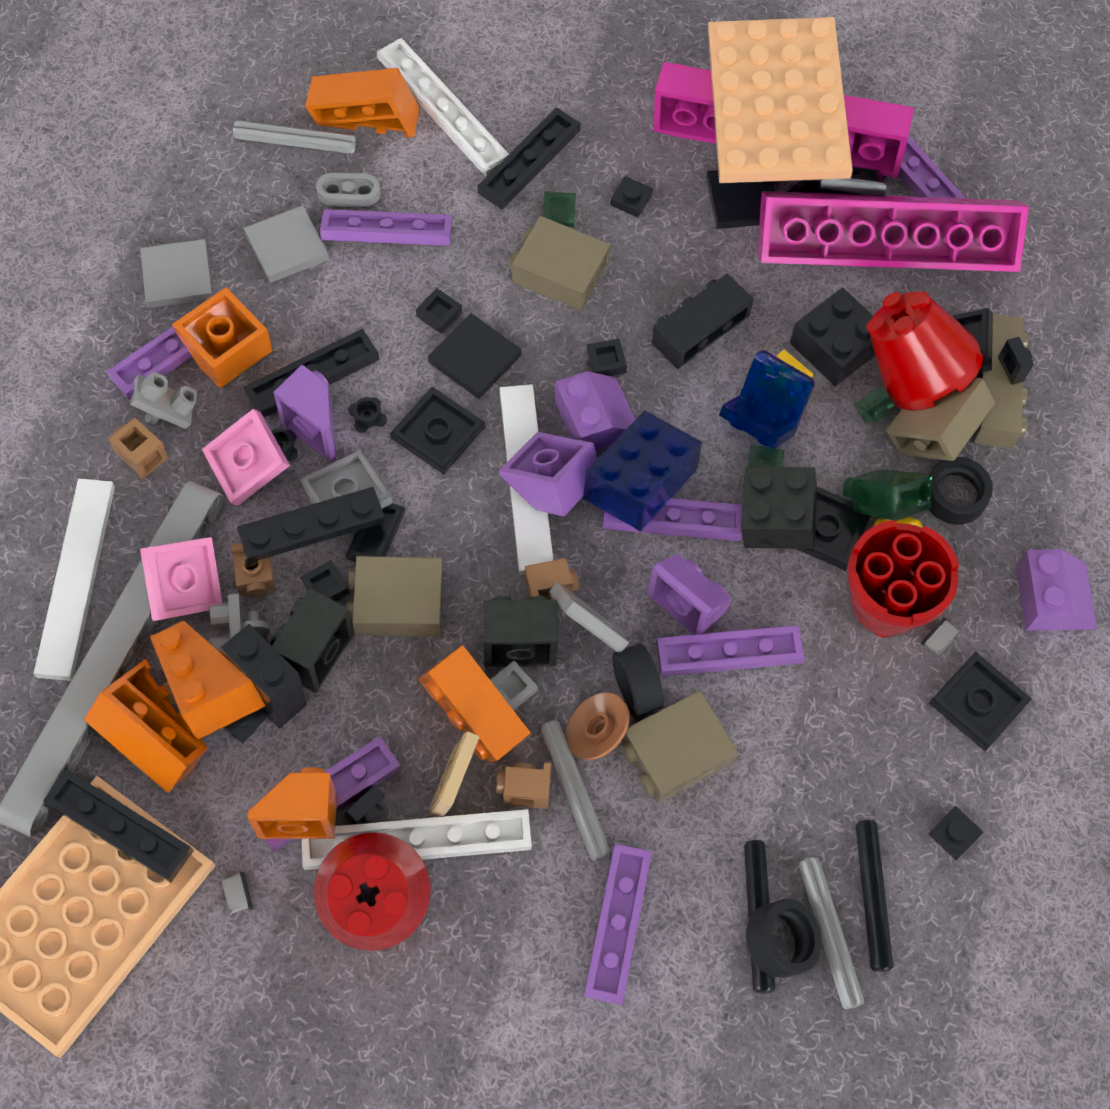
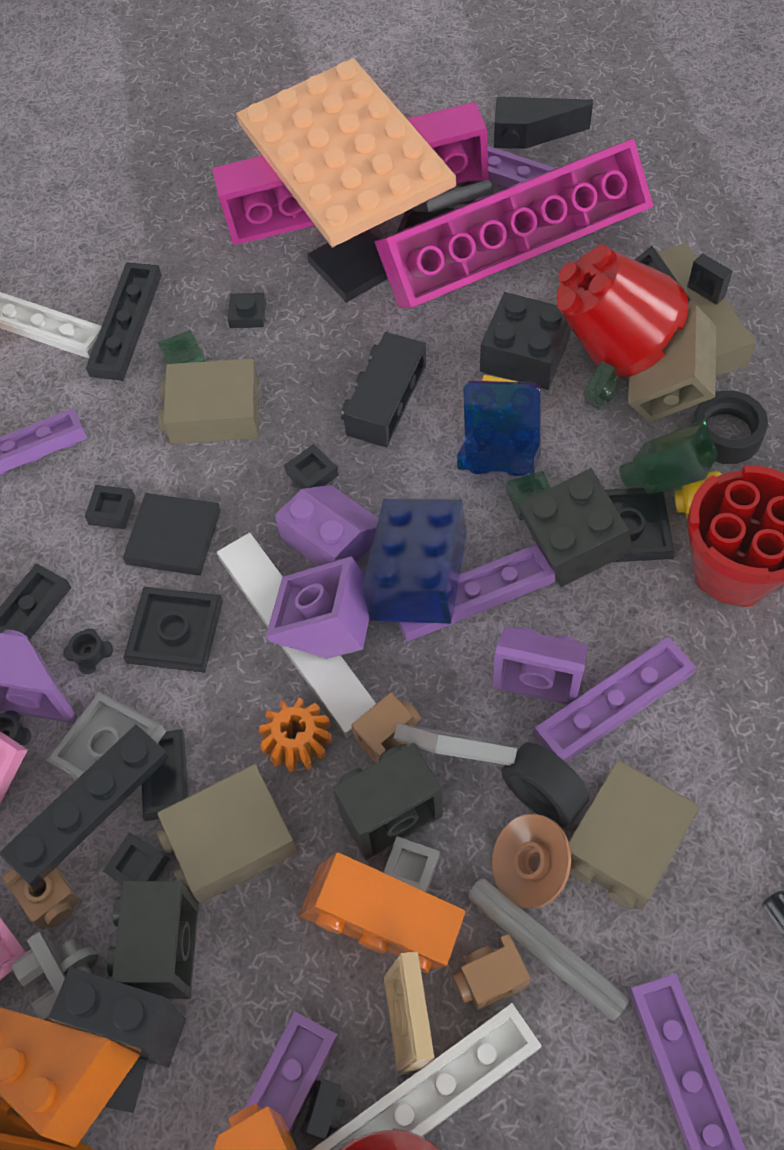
camera: 20 degrees left, 5 degrees down
none -> orange gear [258,697,332,773]
none -> black slope [494,97,593,149]

